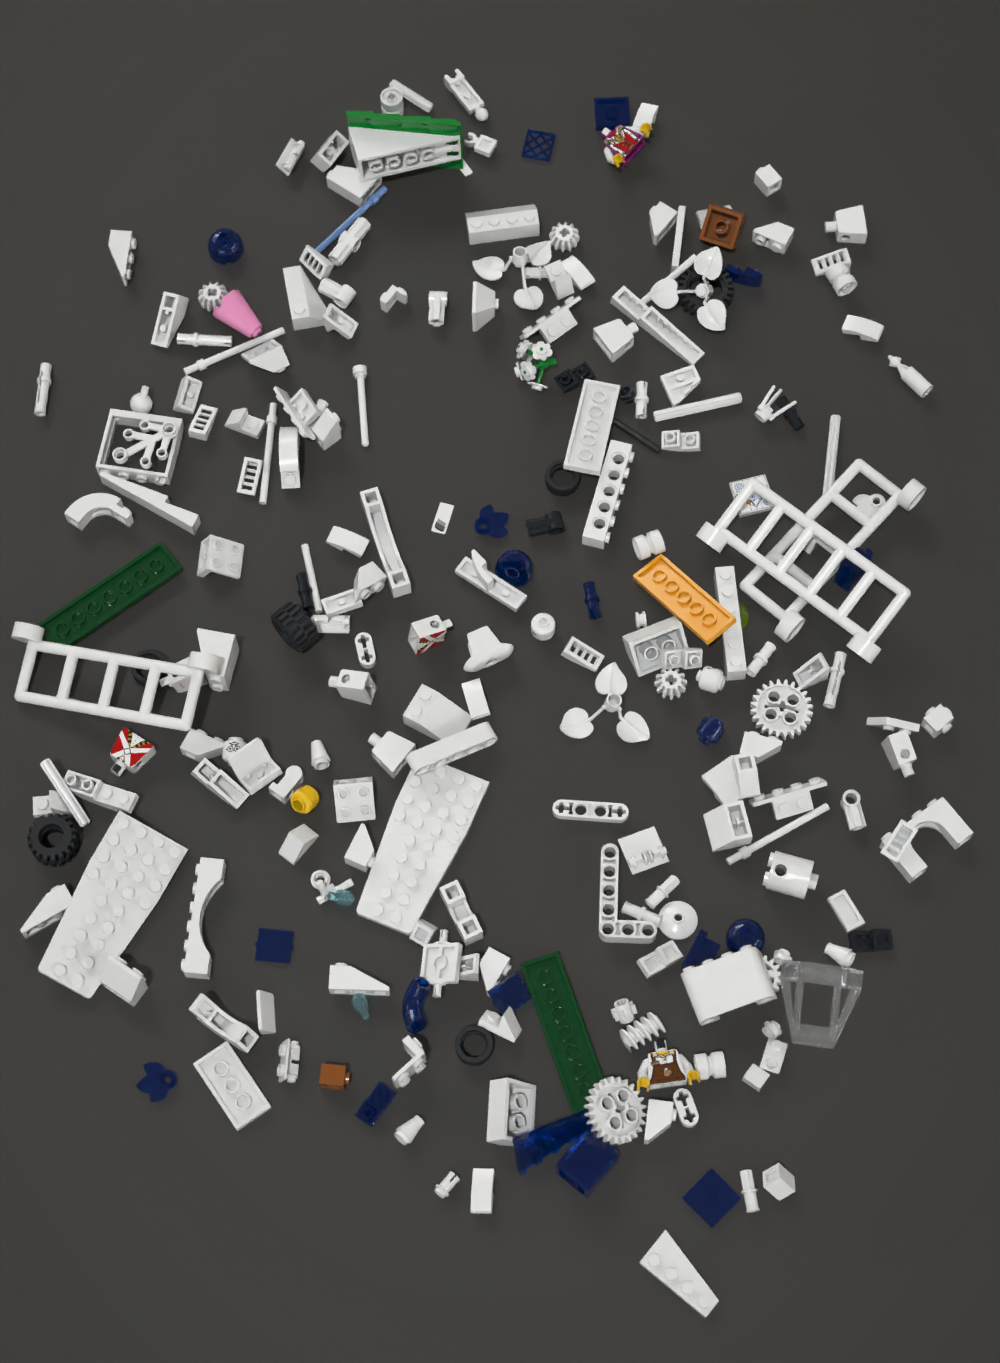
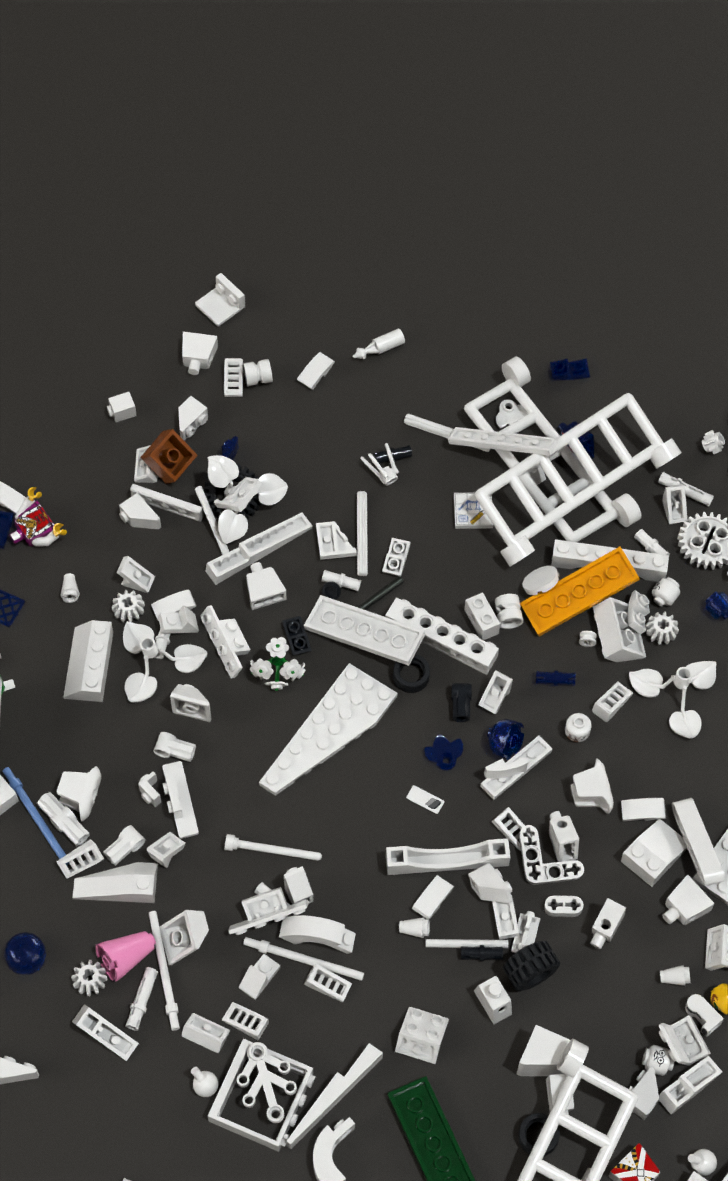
camera: 80 degrees left, 5 degrees down
none -> white piece [57,766,101,822]
none -> white cone [60,573,80,603]
none -> white slope [117,556,155,593]
none -> white bracket [162,761,199,839]
none -> white bracket [195,273,245,327]
none -> white wing [213,477,263,512]
none -> white wing [259,663,398,796]
none -> white cone [399,917,430,938]
none -> white tile [448,427,558,456]
none -> white brick [464,592,500,641]
none -> white torso [474,976,512,1024]
none -> white slope [478,670,513,714]
none -> white slope [491,807,533,851]
none -> white beam [519,825,584,885]
none -> white tile [522,566,560,595]
none -> clear blue slope [550,358,590,380]
none -> white piece [688,1149,717,1176]
none -> white gear [702,430,725,454]

